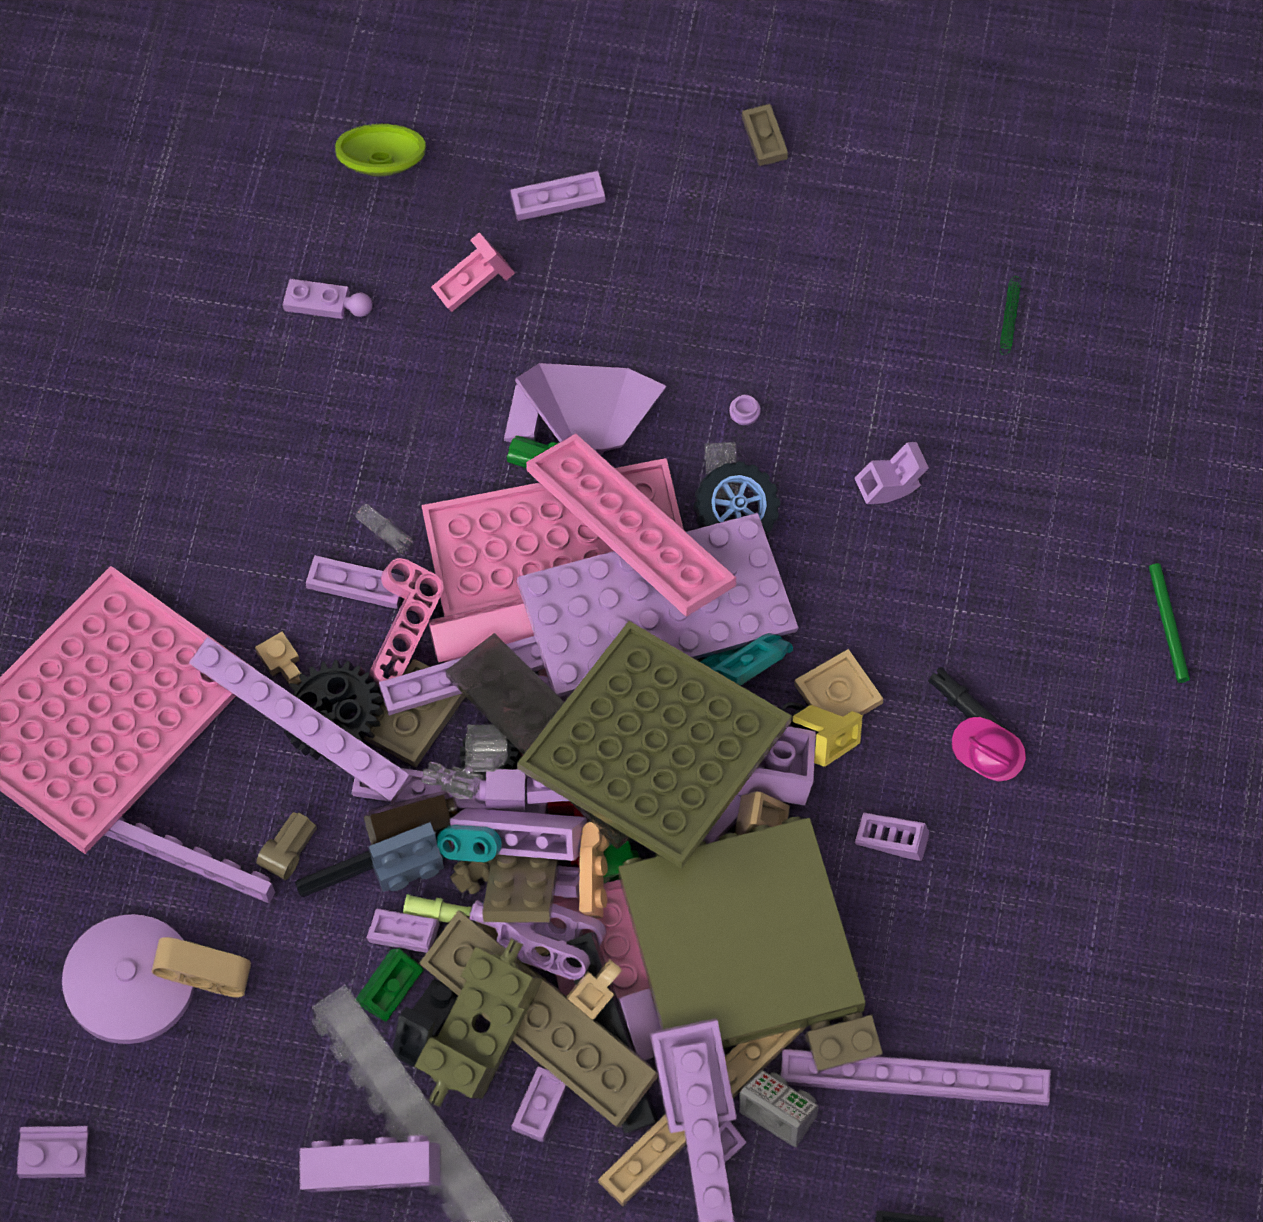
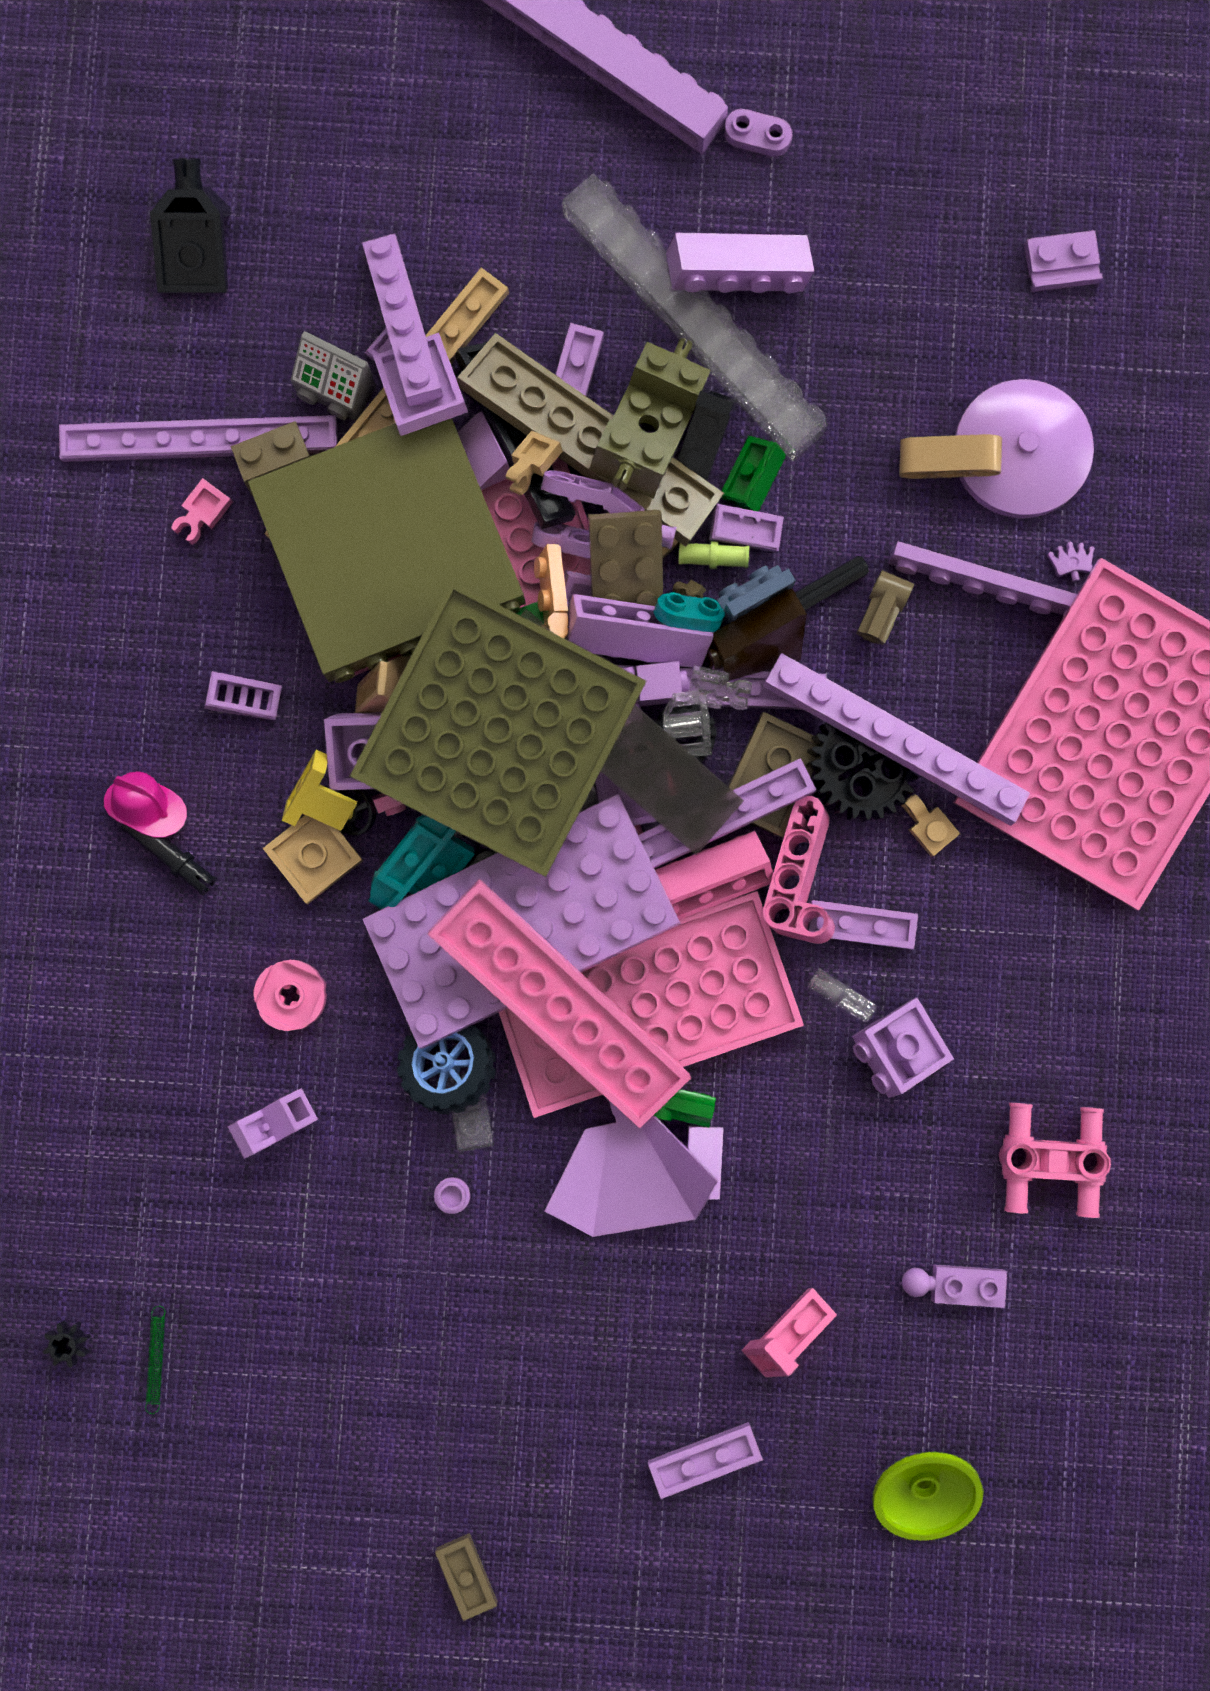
camera: 170 degrees right, 20 degrees up
none -> black gear [43,1320,91,1368]
none -> bright pink plate [171,478,233,545]
none -> bright pink plate [254,960,327,1031]
none -> lavender plate [852,998,954,1098]
none -> bright pink piece [999,1103,1111,1218]
none -> lavender piece [1047,542,1094,581]

